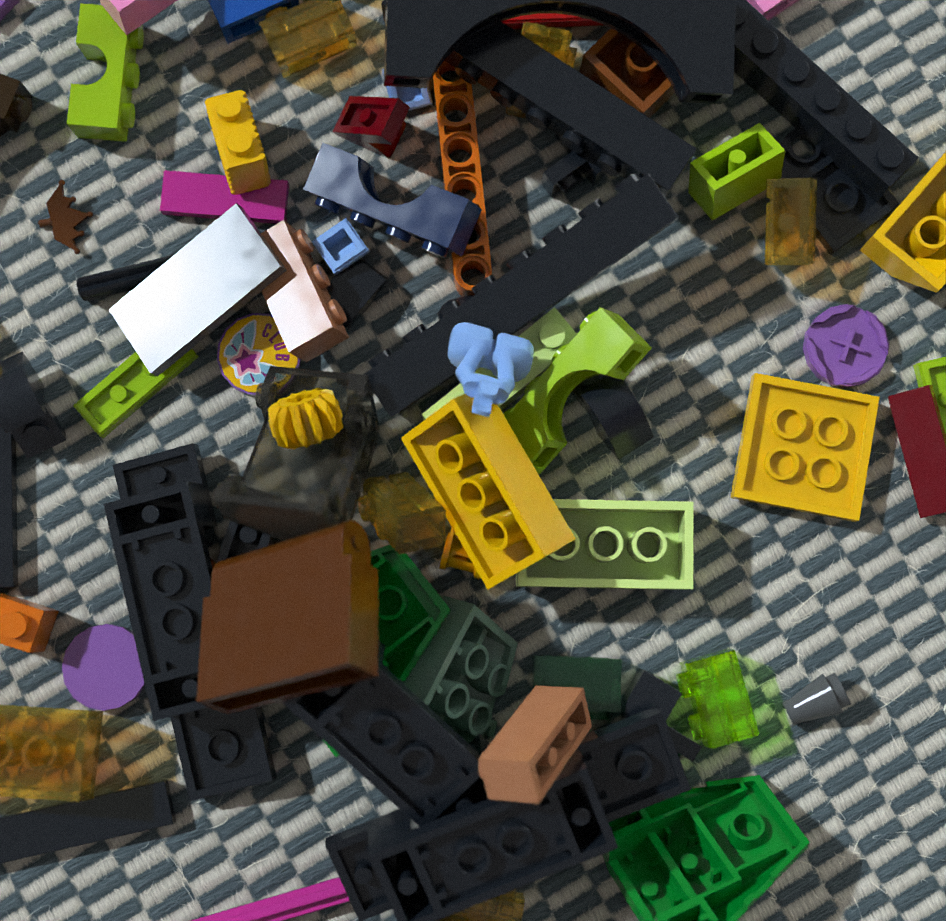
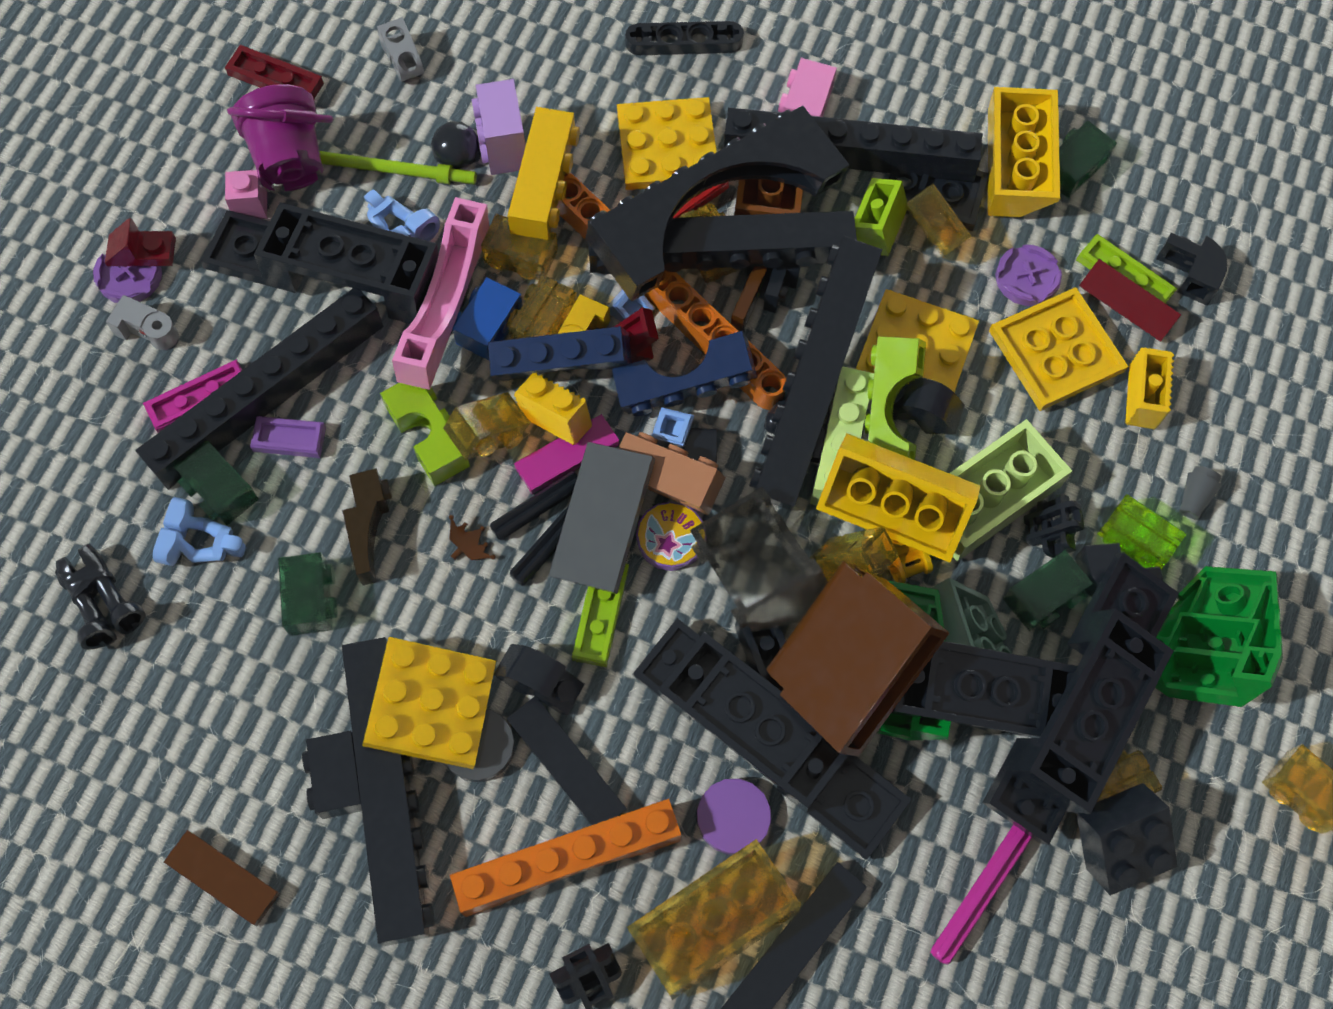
camera: 35 degrees left, 15 degrees down
yellow gear [268,388,343,450] -> none
light blue piece [448,322,534,417] -> none
nougat brick [478,686,592,804] -> none
none -> clear yellow brick [443,392,530,460]
none -> dark blue arch [488,326,632,381]
none -> black axle [490,471,578,540]
none -> yellow leg [558,294,611,334]
none -> reddish brown tile [731,266,768,332]
none -> yellow plate [856,289,979,392]
none -> black piece [1023,493,1085,558]
none -> yellow brick [1125,347,1175,429]

